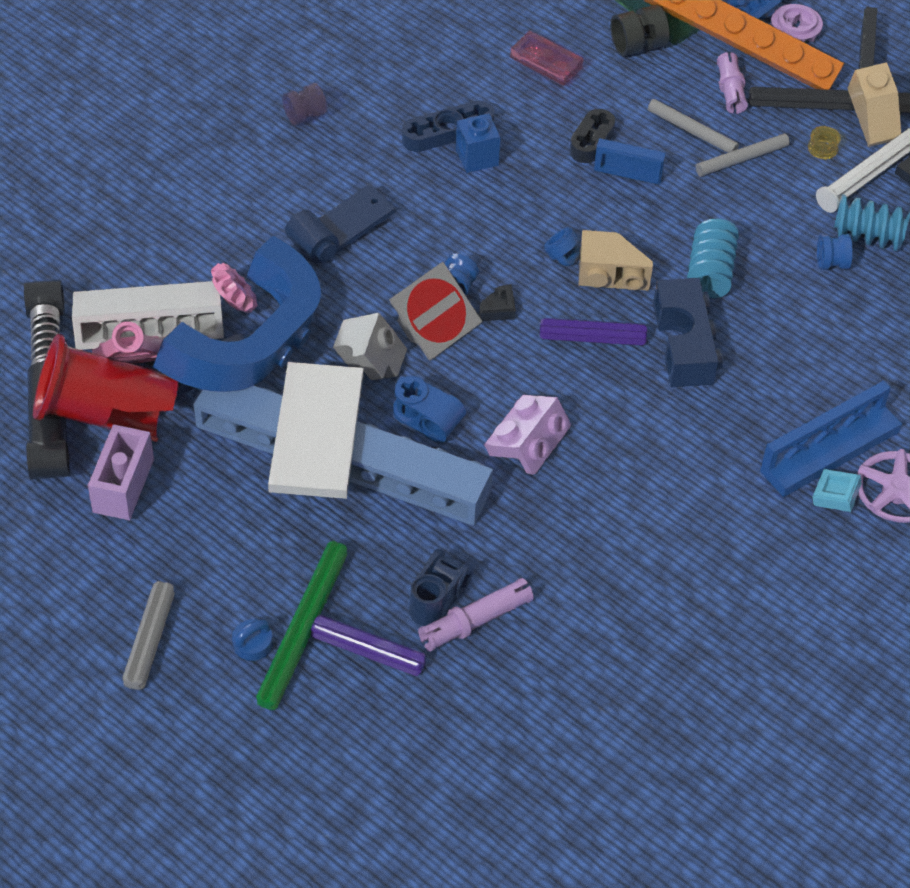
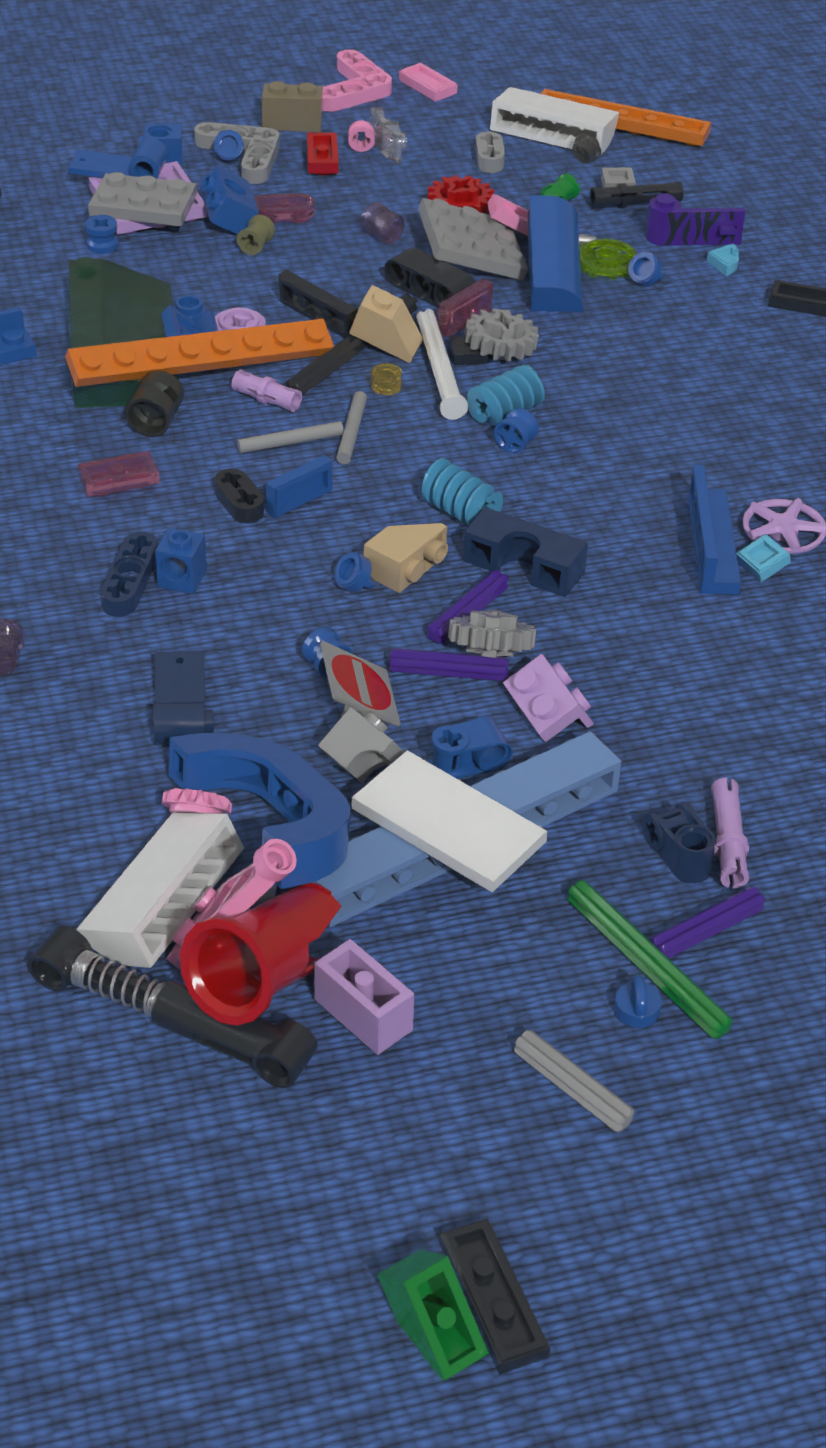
camera: 55 degrees left, 10 degrees down
black tile [479,284,516,321] -> none
none -> dark purple axle [389,648,509,681]
none -> light grey gear [448,609,536,658]

